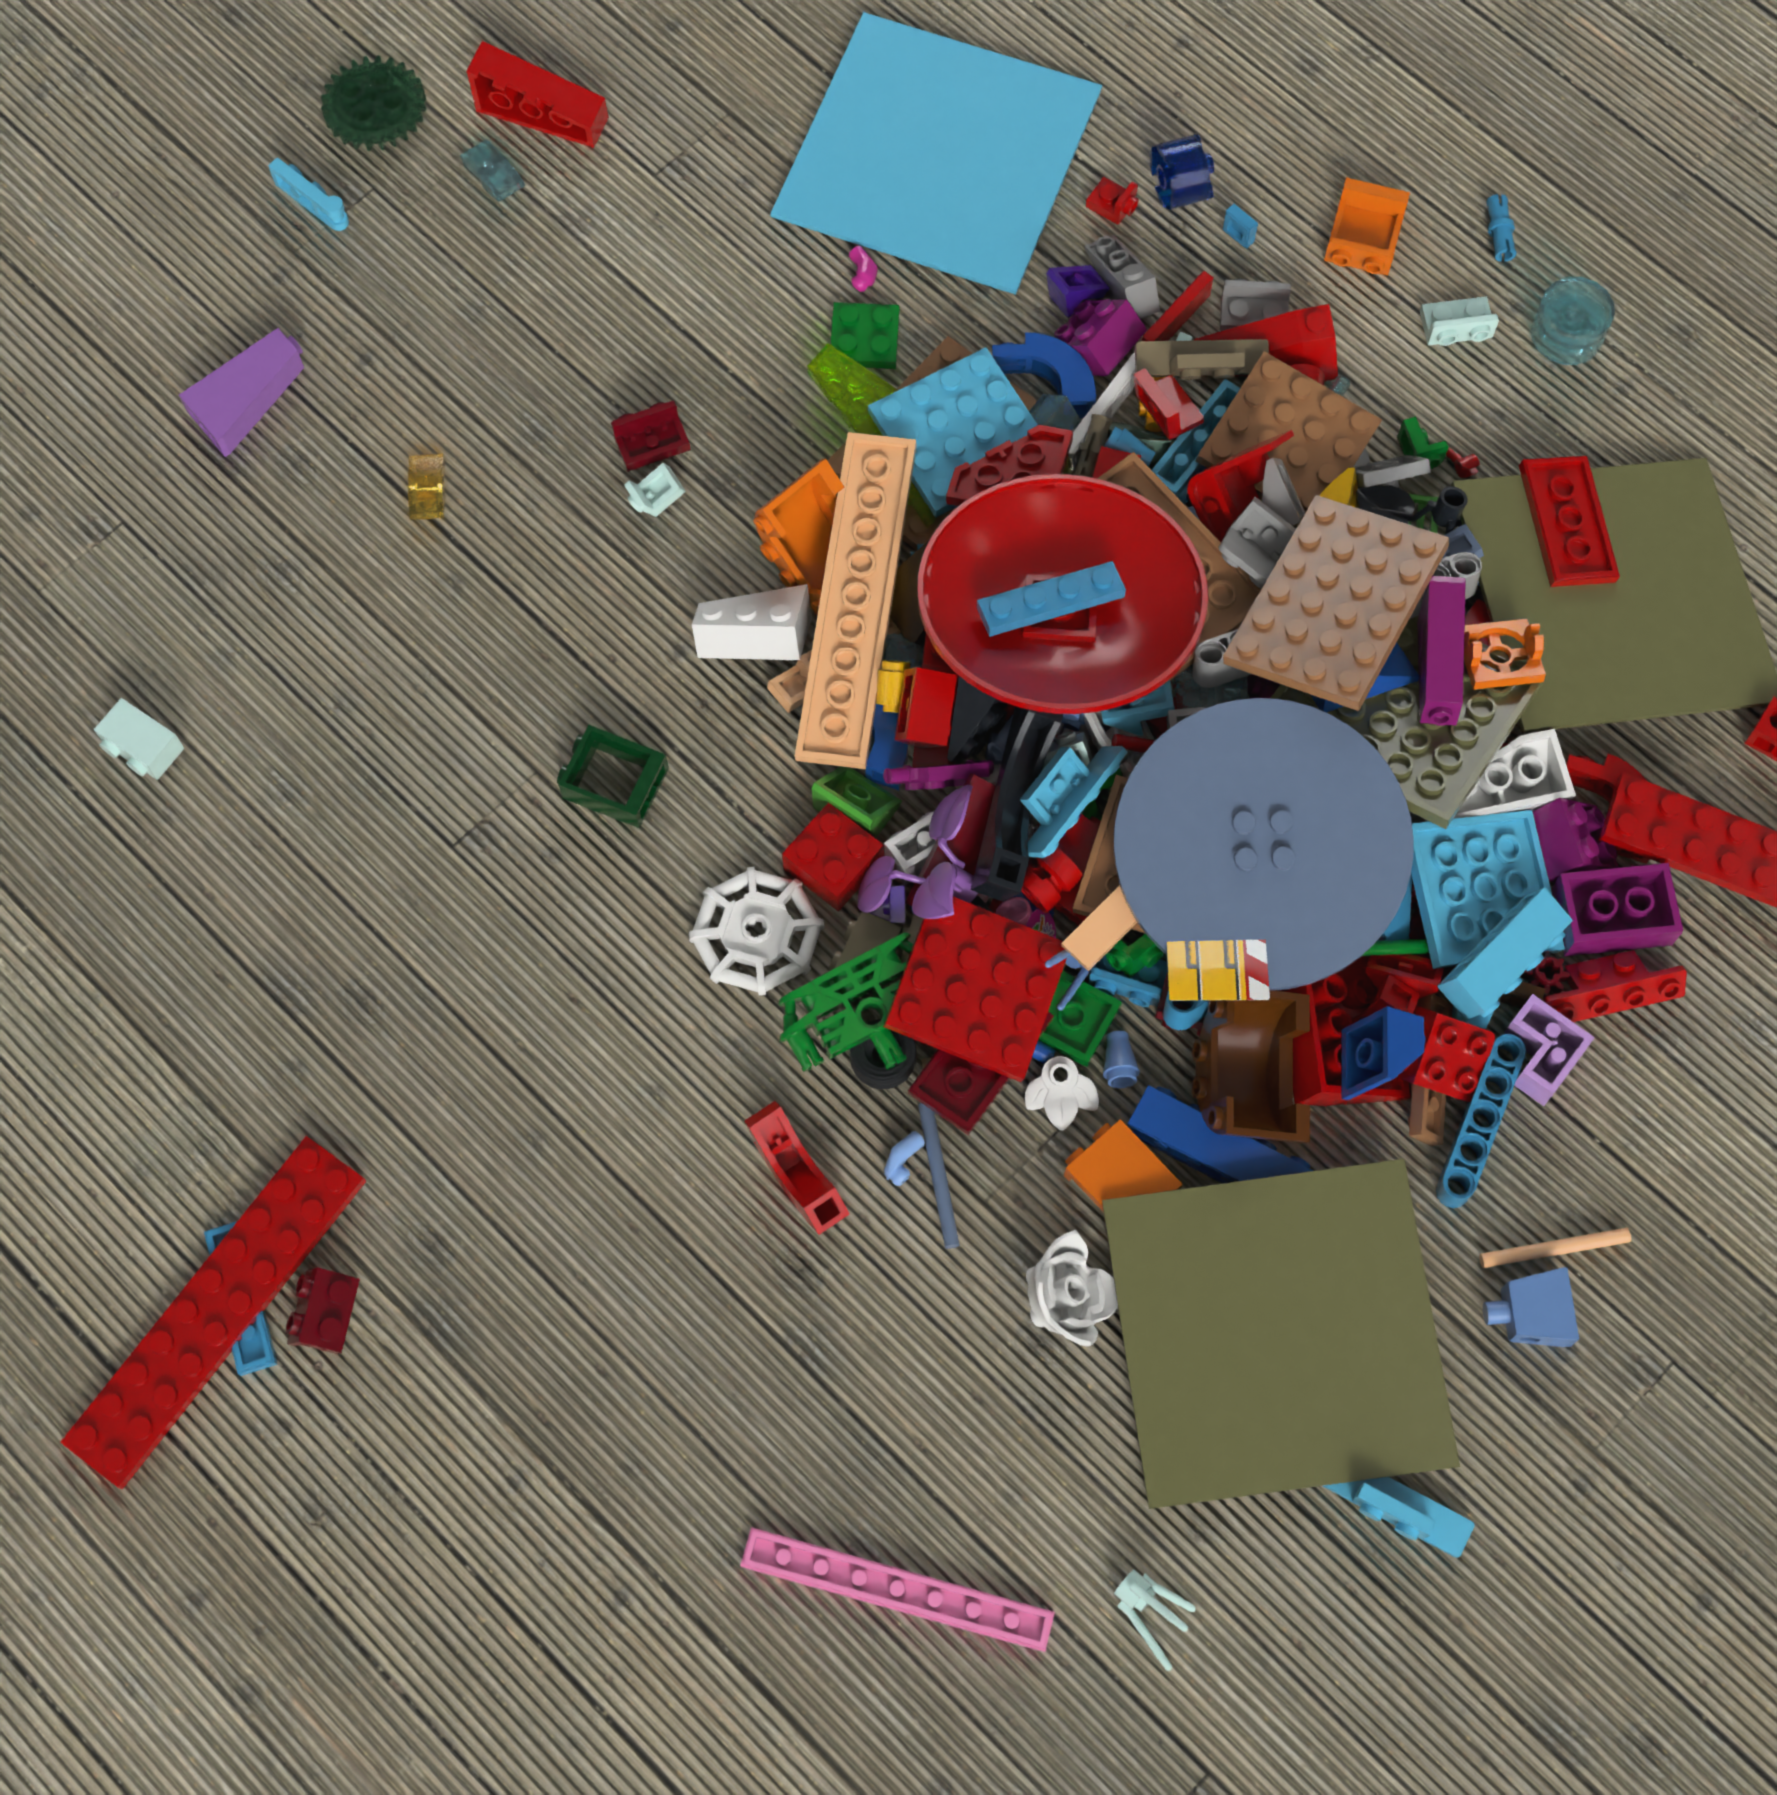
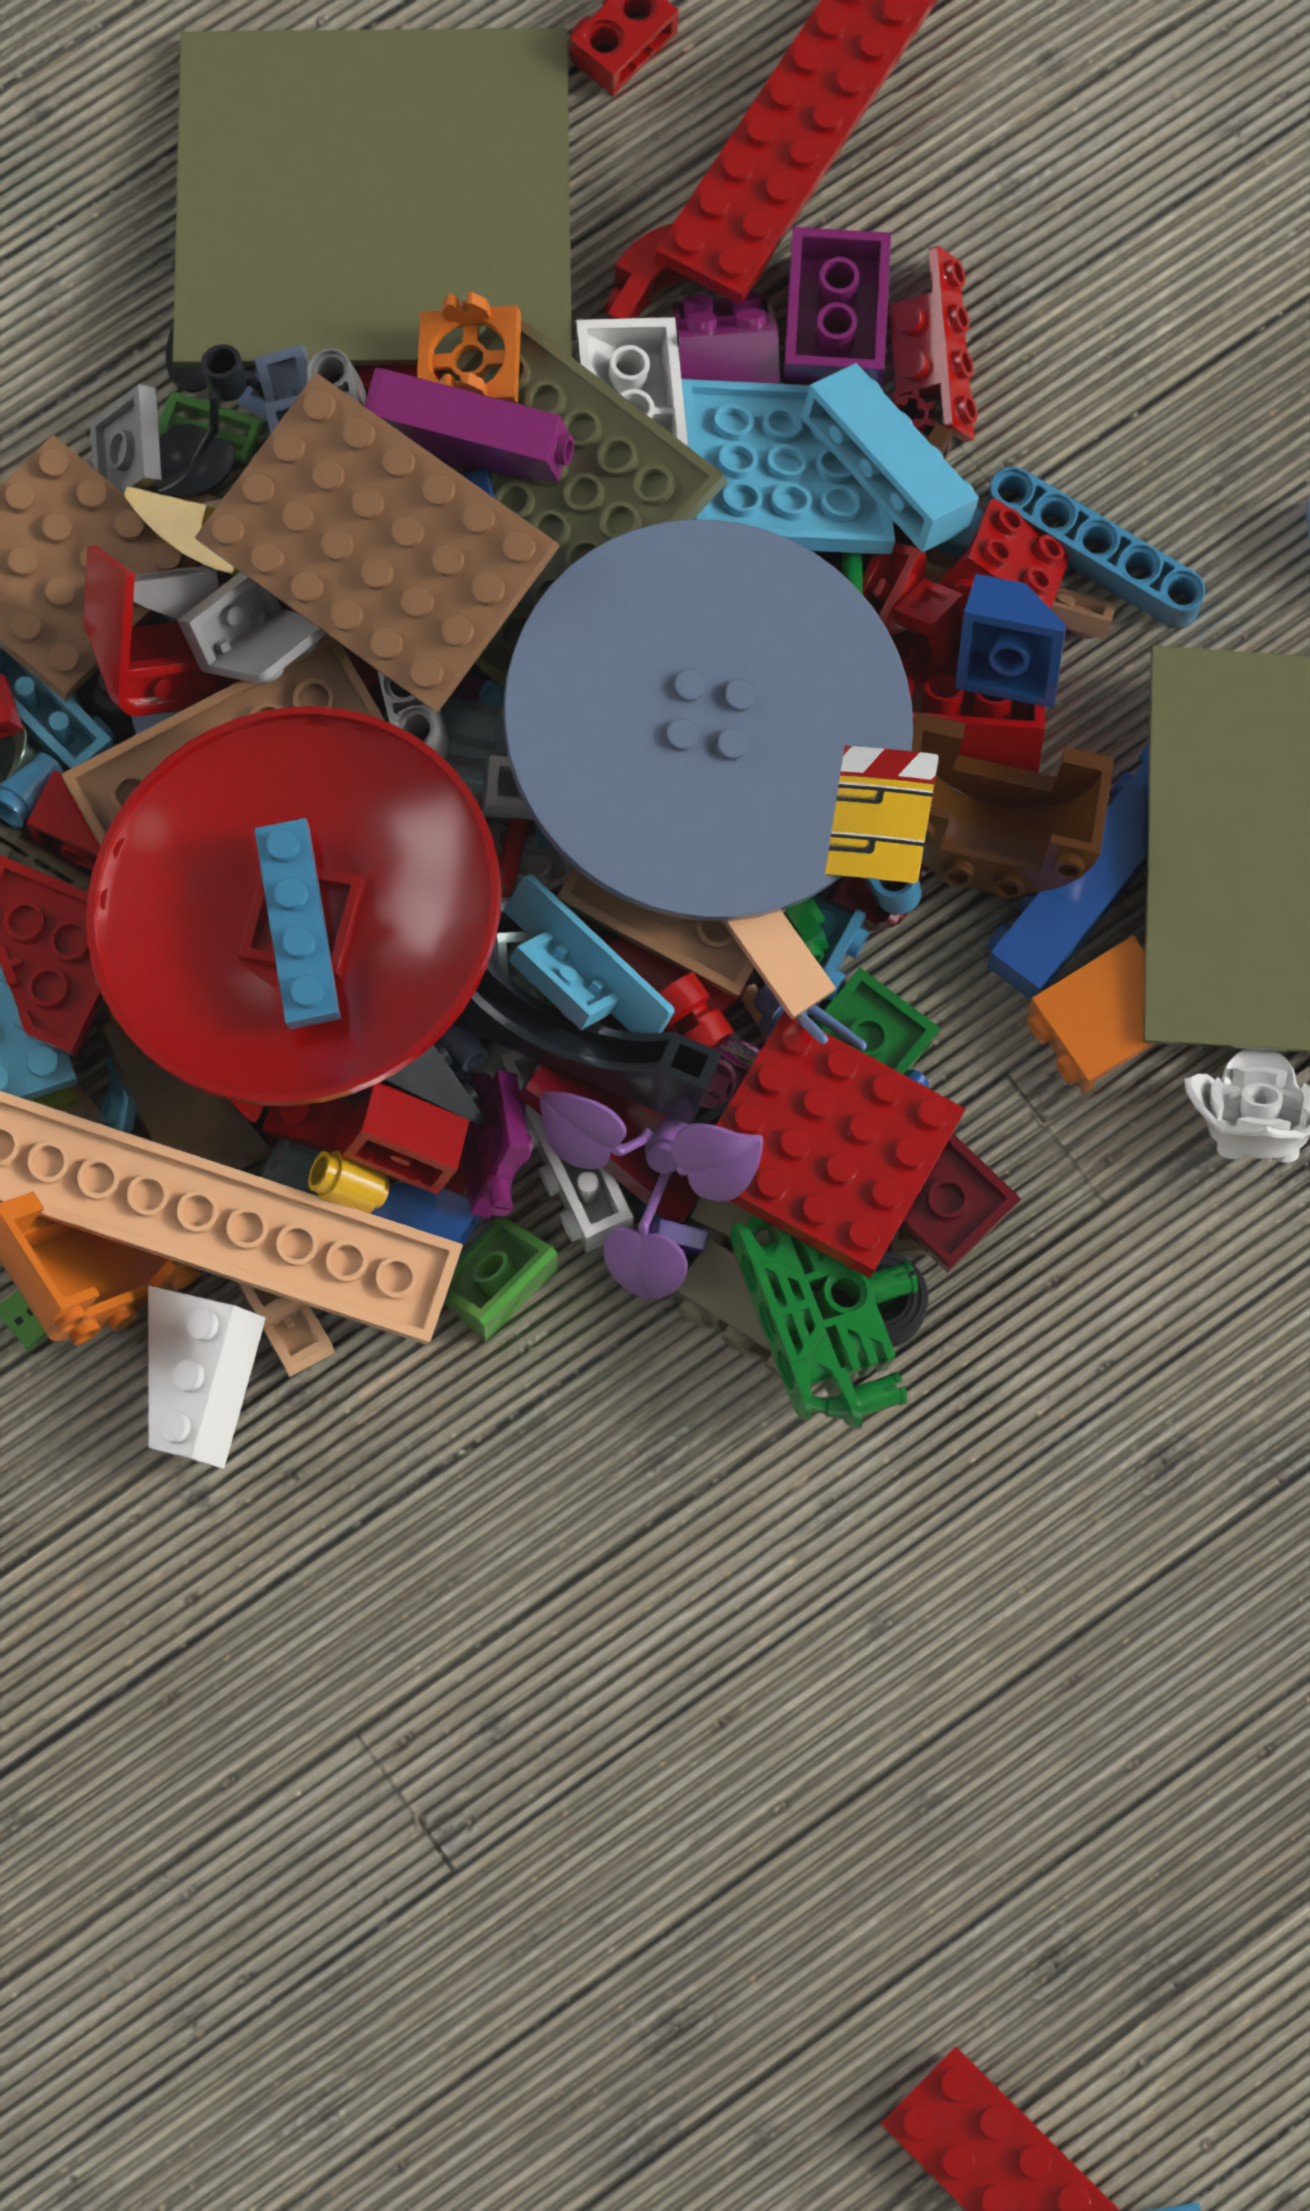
camera: 85 degrees left, 5 degrees up
dark red bracket [286,1267,360,1354] -> none
dark green window [557,724,669,829] -> none
white plate [688,866,825,996] -> none
red arch [744,1101,850,1235] -> none
red brick [782,802,884,912] -> none
light blue arm [884,1131,925,1186] -> none
sand blue bar [918,1103,960,1249] -> none
white plate [1025,1056,1099,1131] -> none
medium blue cone [1103,1031,1140,1088] -> none
green bracket [1397,417,1449,469] -> none
red hand [1440,441,1480,478] -> none
light nougat bar [1479,1227,1631,1268] -> none
lavender brick [1503,994,1595,1106] -> none
red tile [1519,456,1620,587] -> none

